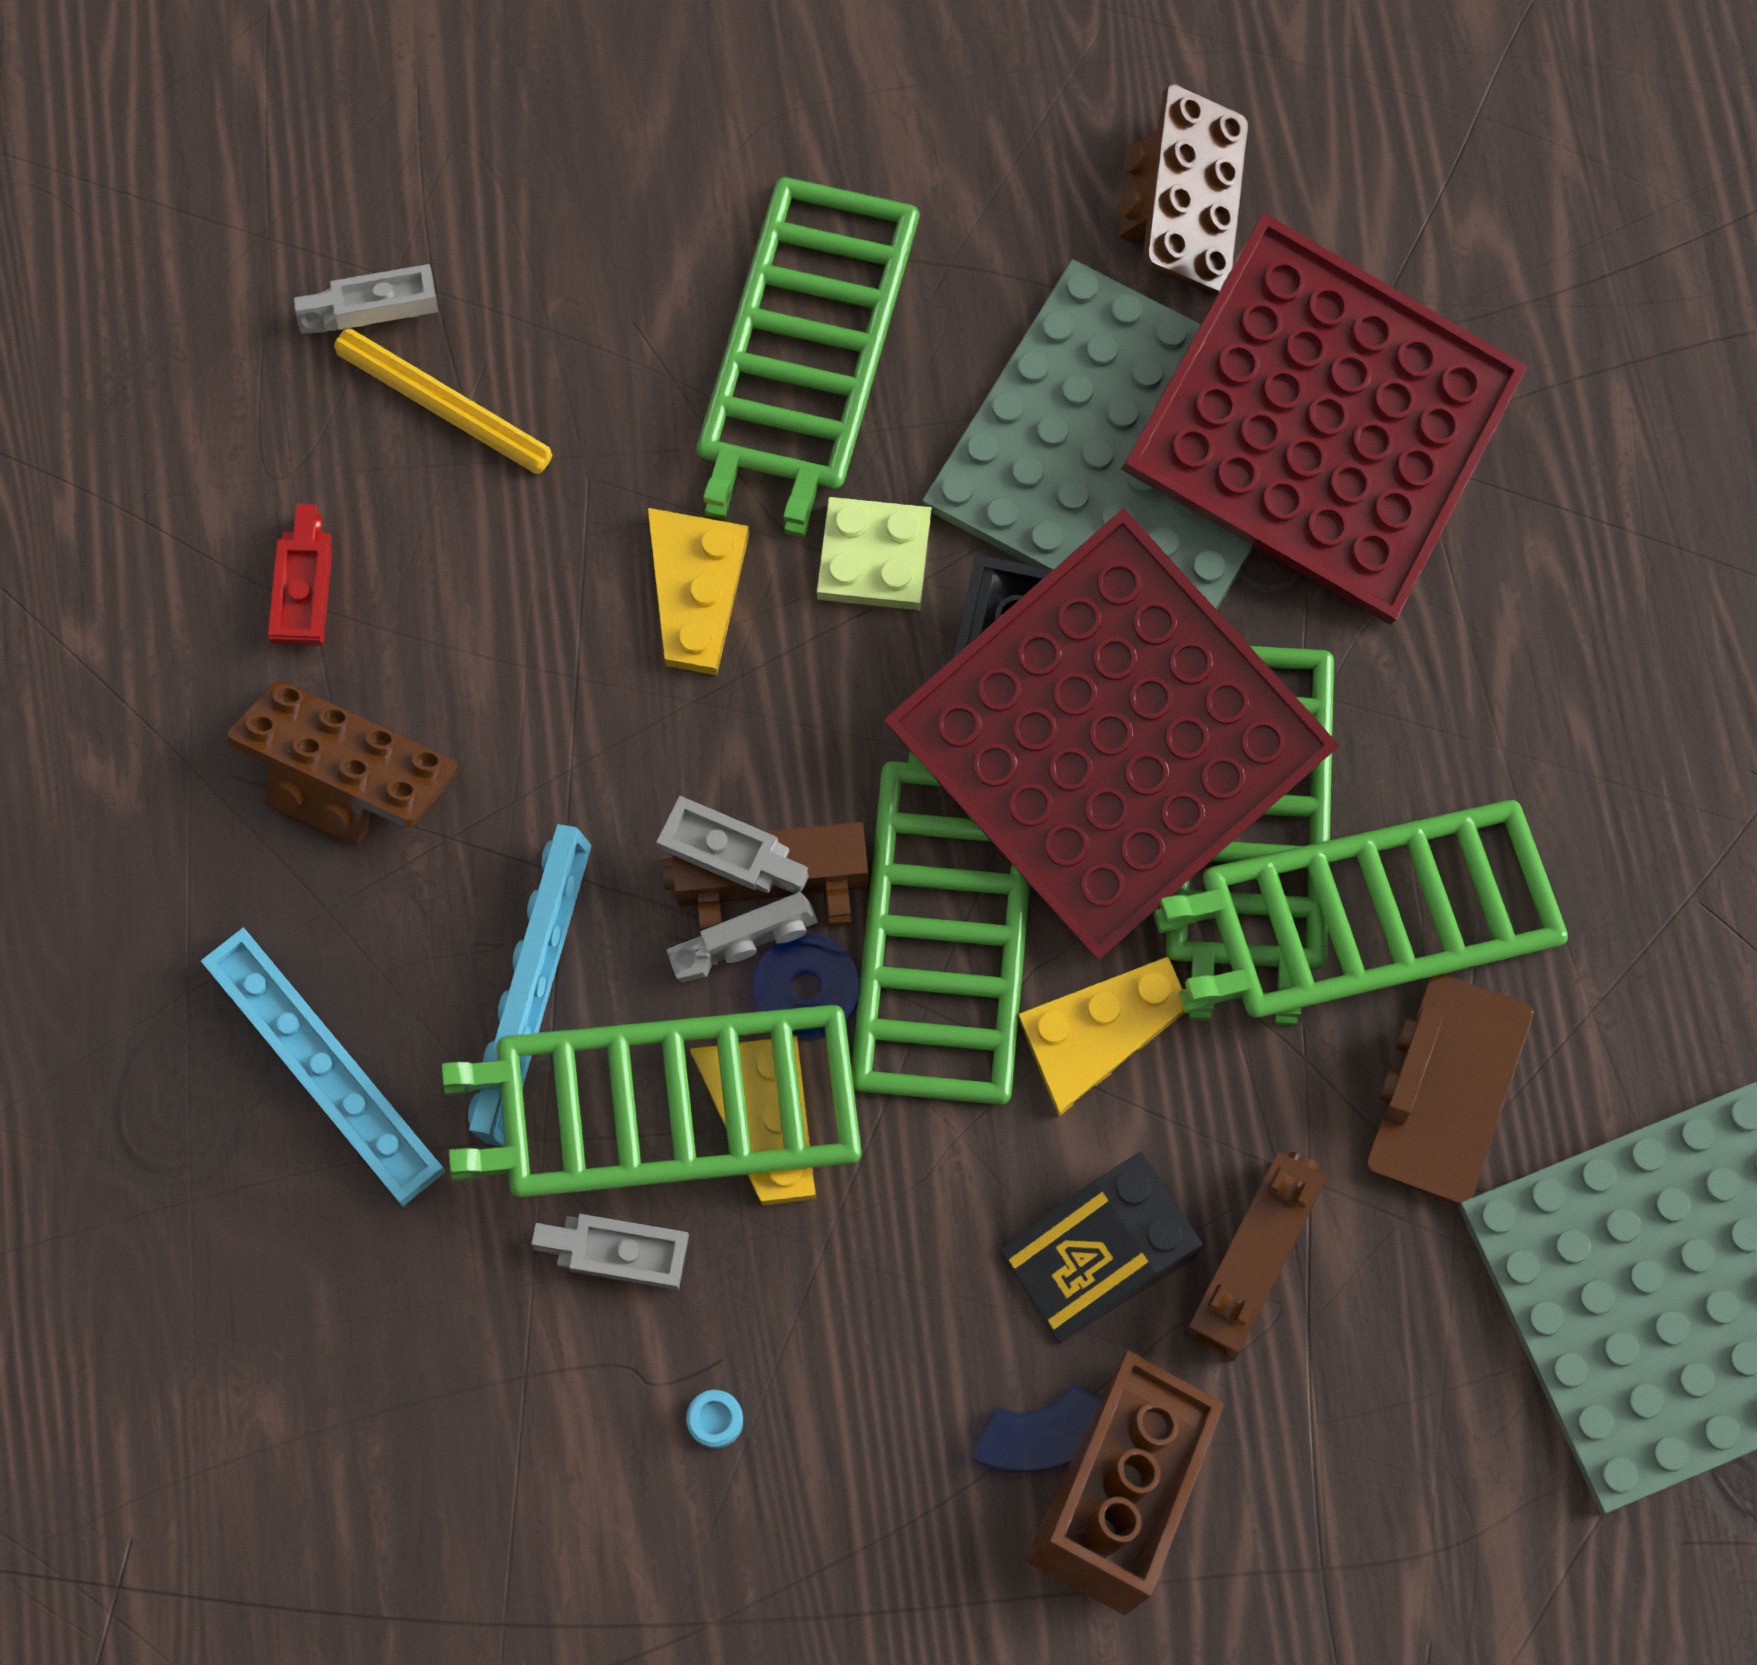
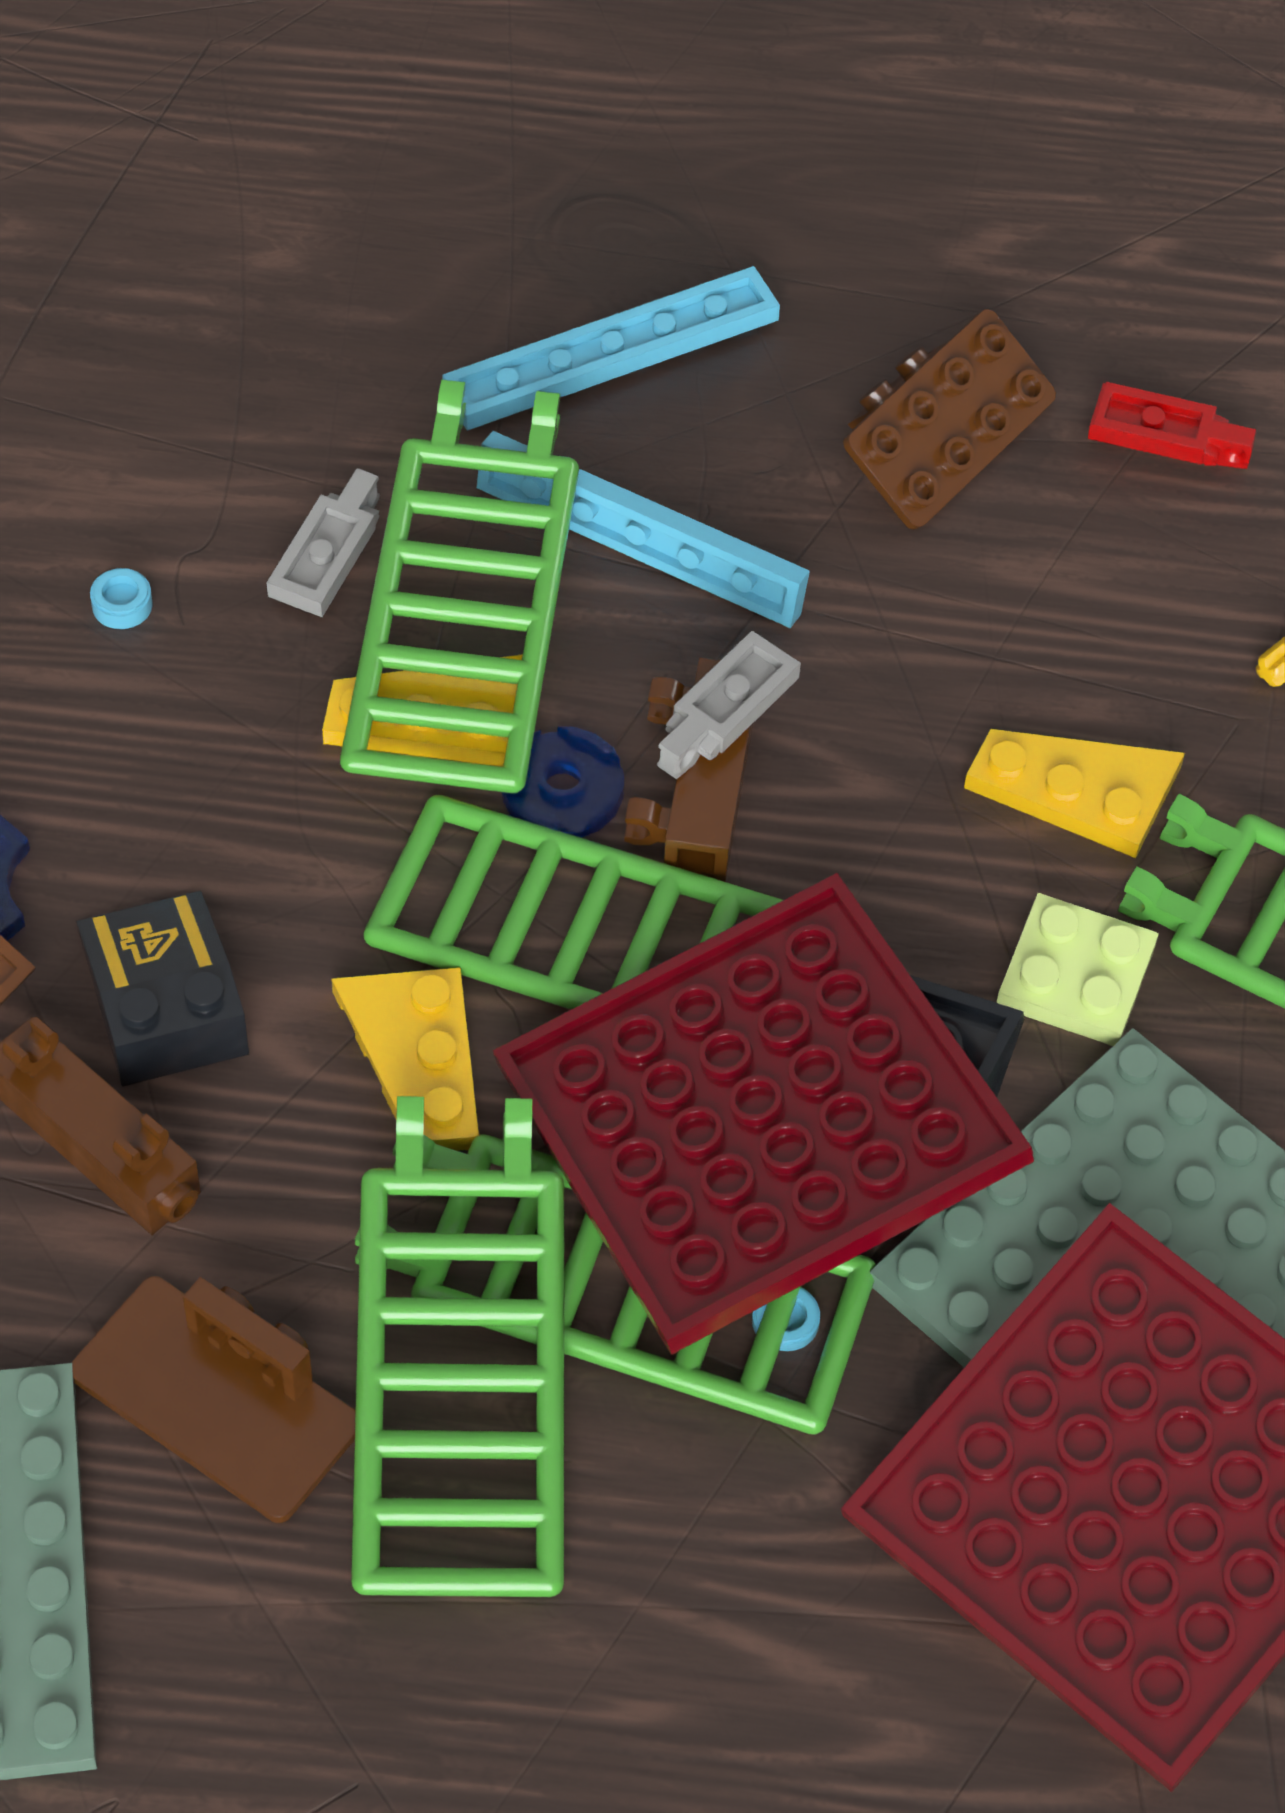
camera: 100 degrees right, 15 degrees down
light grey hinge [667,892,818,983] -> none

